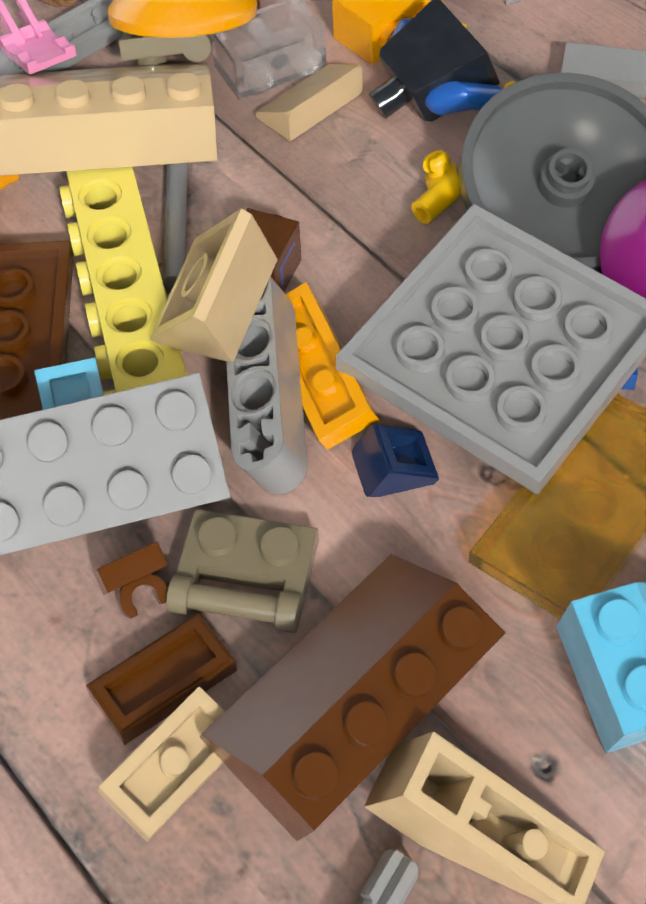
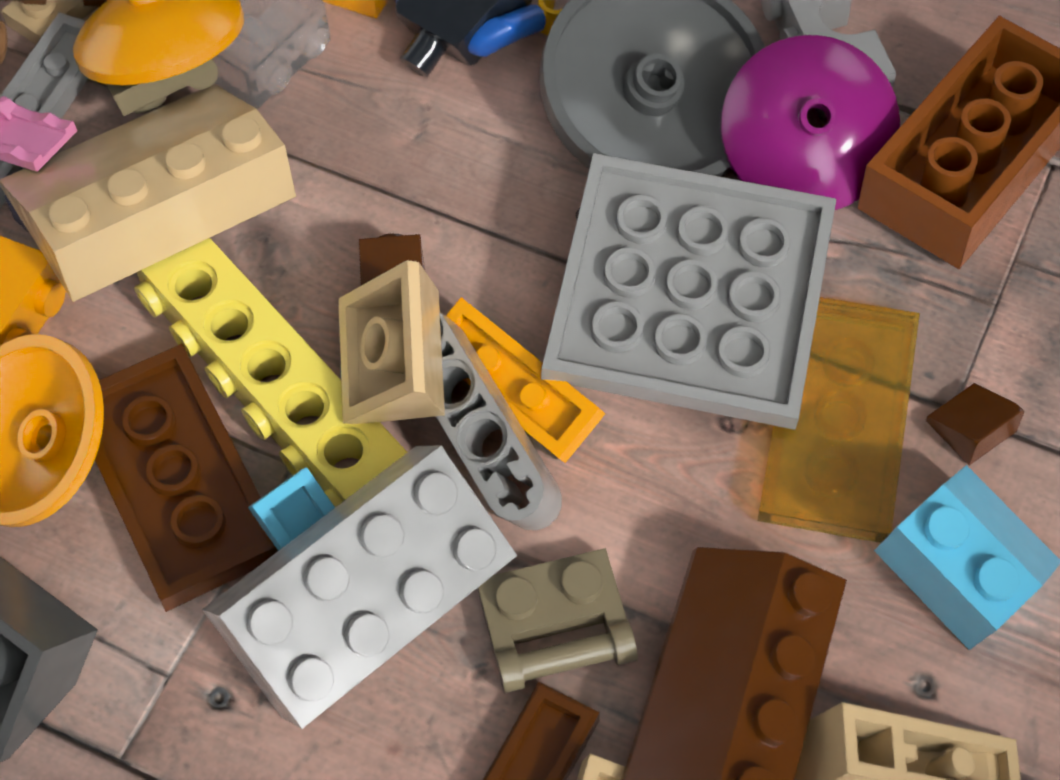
camera: 25 degrees left, 5 degrees up
reddish brown tile [93,541,168,619] -> none
light grey bar [163,163,188,290] -> none
tan slope [256,63,363,142] -> none
dark blue slope [352,424,439,497] -> none
yellow arm [411,150,461,224] -> none

